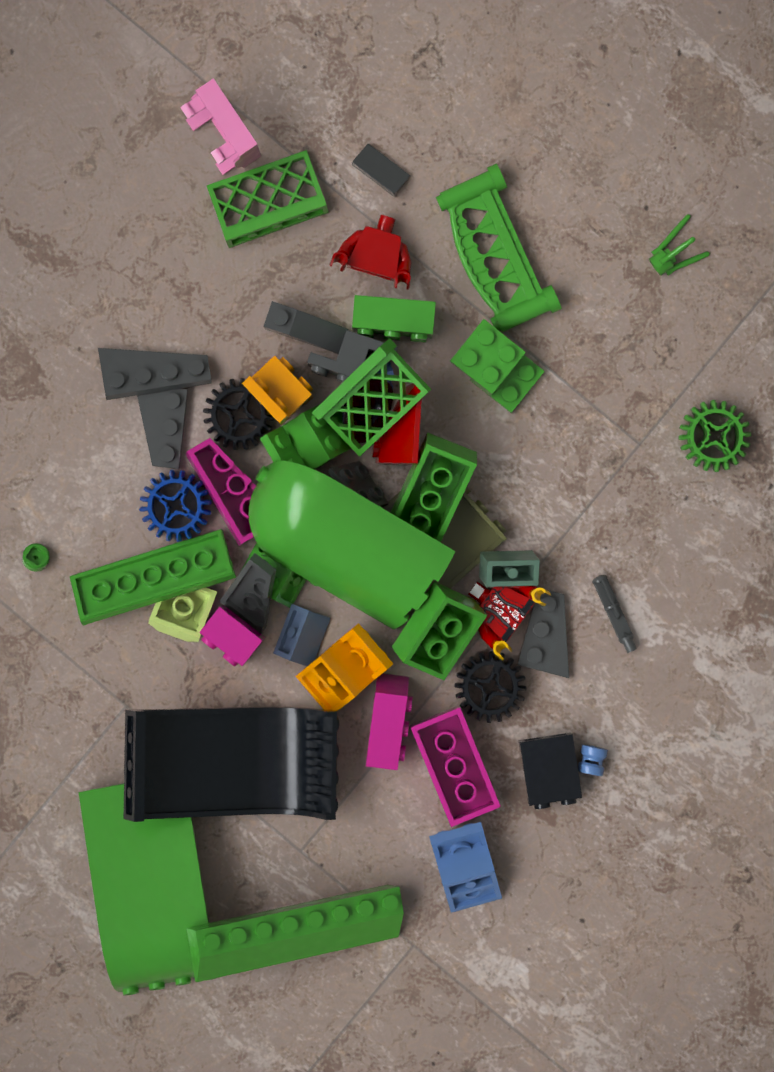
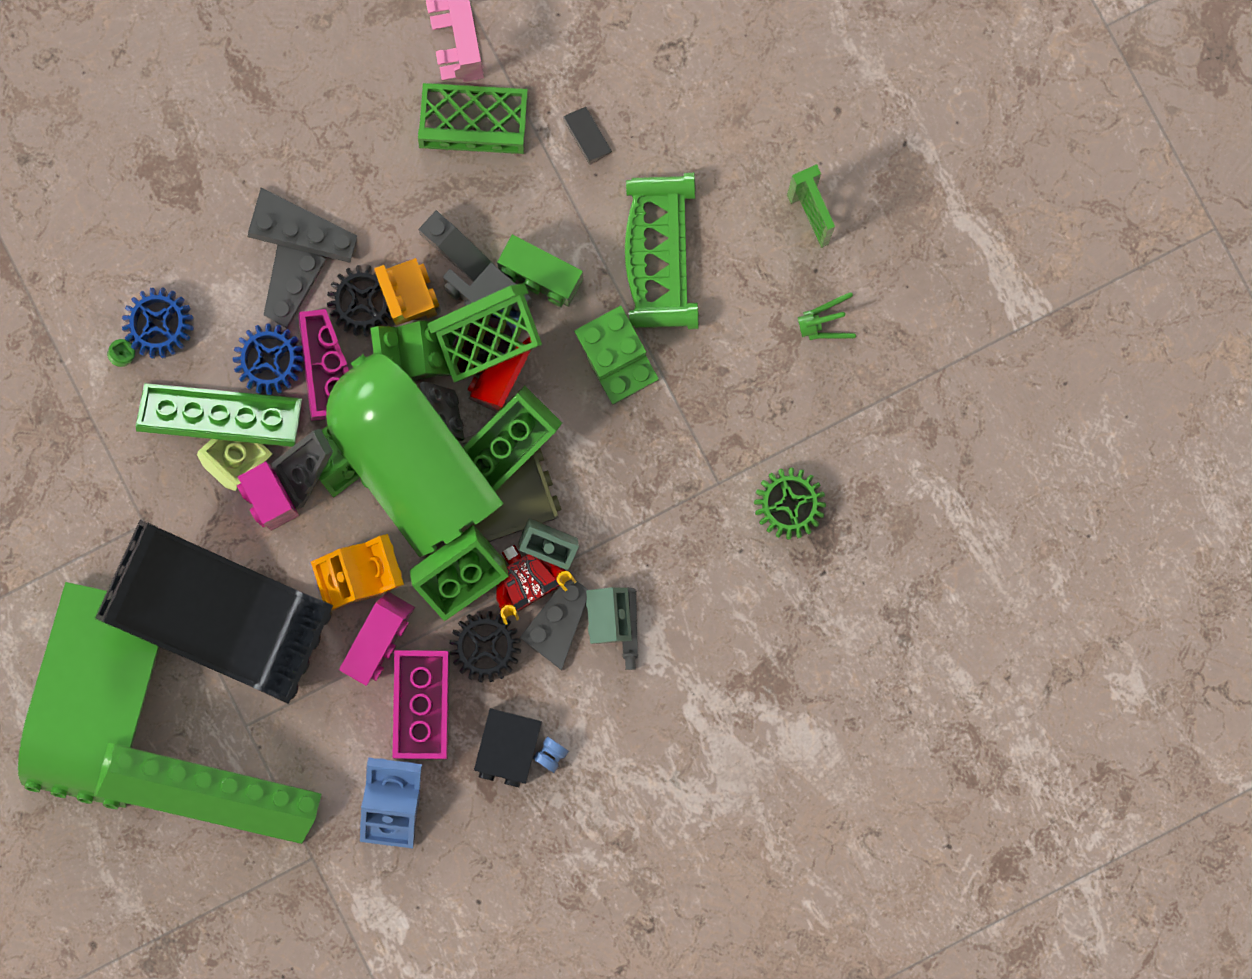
camera: 20 degrees right, 5 degrees down
sand blue panel [273,604,330,666] -> none
red torso [330,215,412,290] -> none
none -> blue gear [122,288,194,359]
none -> sand green brick [586,587,632,644]
none -> bright green fence [787,164,835,248]

